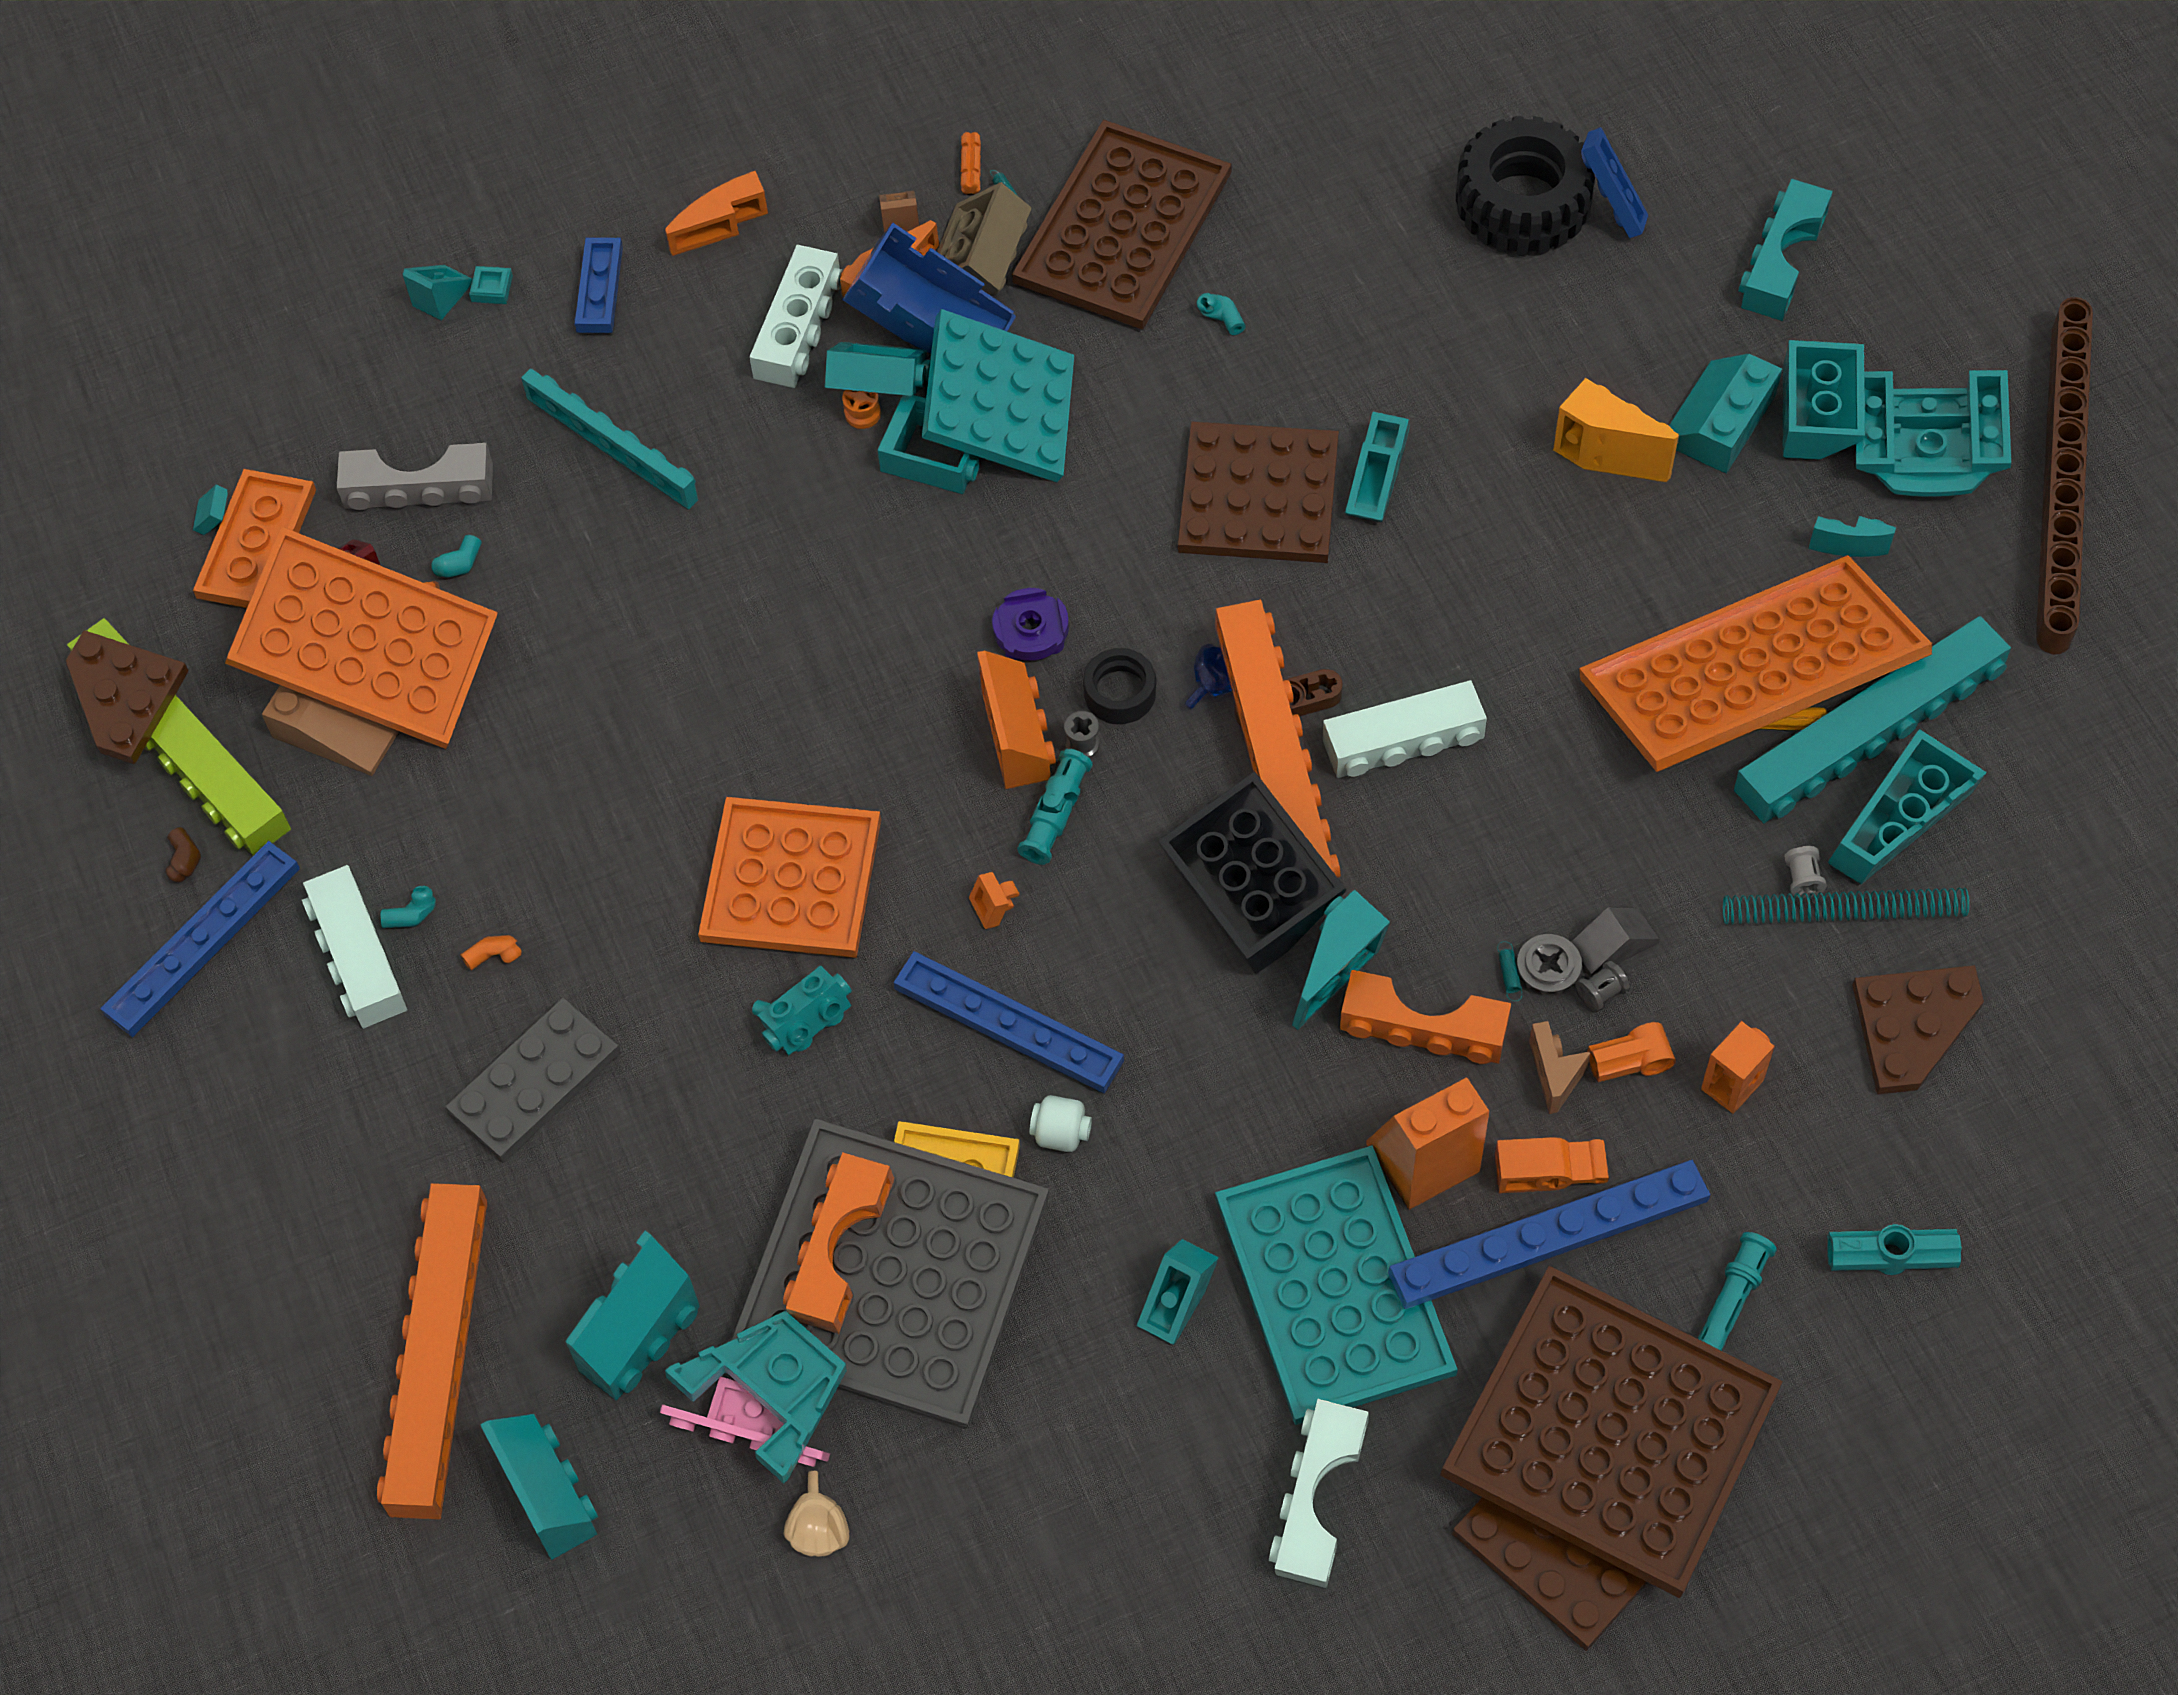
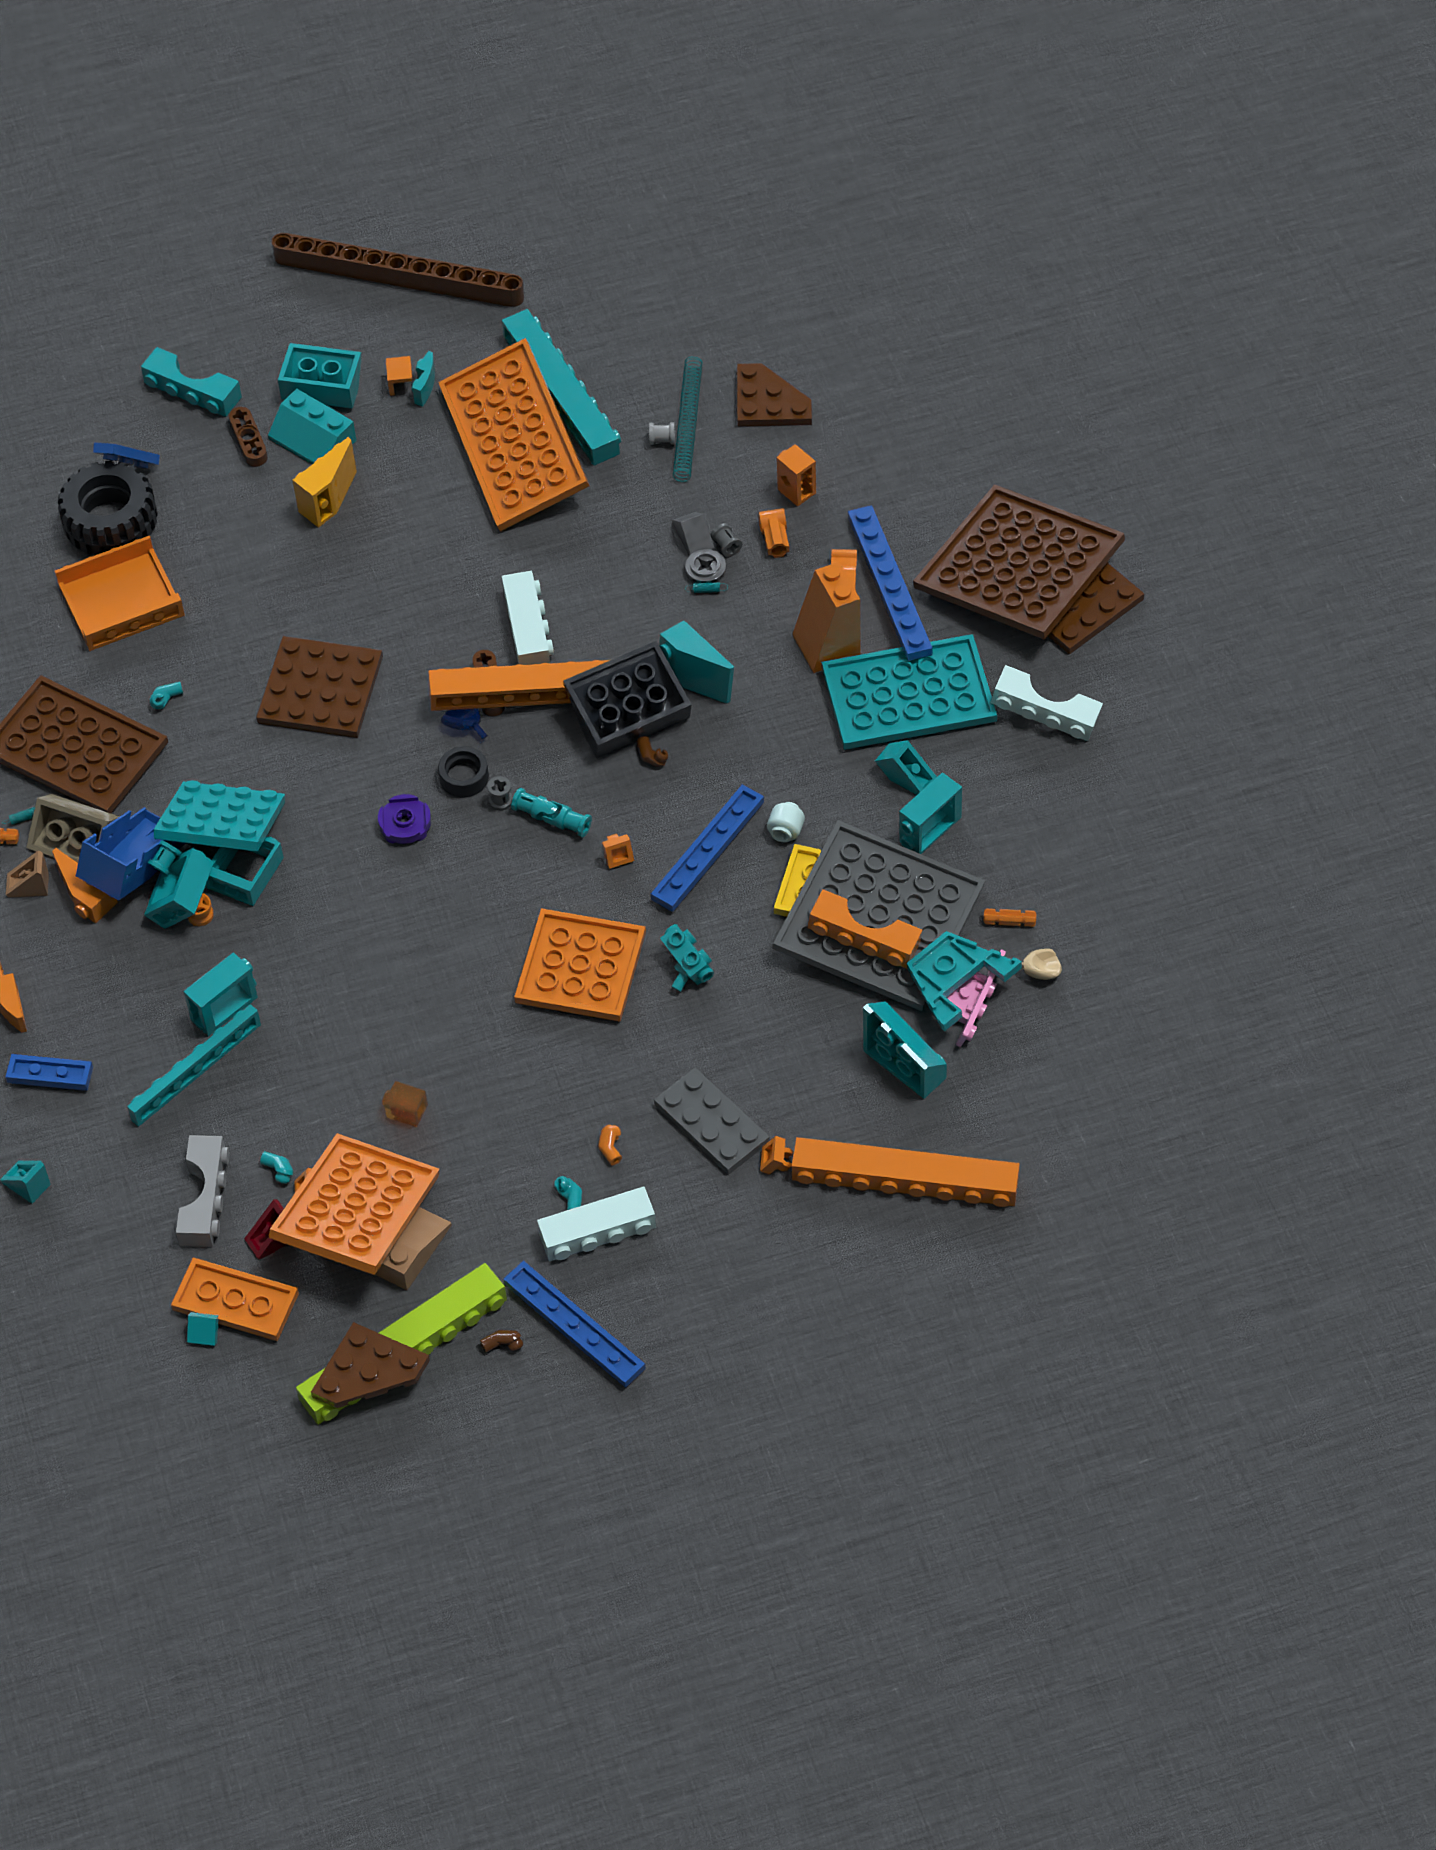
camera: 85 degrees left, 5 degrees down
teal tile [469,266,513,304] -> none
teal slope [480,1414,598,1560] -> none
light aqua brick [749,245,843,388] -> none
orange slope [977,650,1056,789] -> none
orange arch [1340,970,1511,1064] -> none
teal slope [1345,412,1410,522] -> none
medium nougat slope [1529,1021,1590,1114] -> none
teal pin [1697,1232,1777,1351] -> none
teal wedge [1827,729,1987,885] -> none
teal piece [1827,1224,1962,1275] -> none
teal slope [1856,370,2011,496] -> none
none -> orange panel [55,536,185,651]
none -> teal bush [147,840,182,875]
none -> teal window [183,952,258,1037]
none -> reddish brown beam [229,407,268,467]
none -> clear orange brick [382,1081,428,1127]
none -> orange panel [386,356,413,396]
none -> reddish brown arm [637,736,668,767]
none -> orange tile [760,1136,793,1175]
none -> teal window [899,772,962,854]
none -> orange axle [983,908,1037,927]

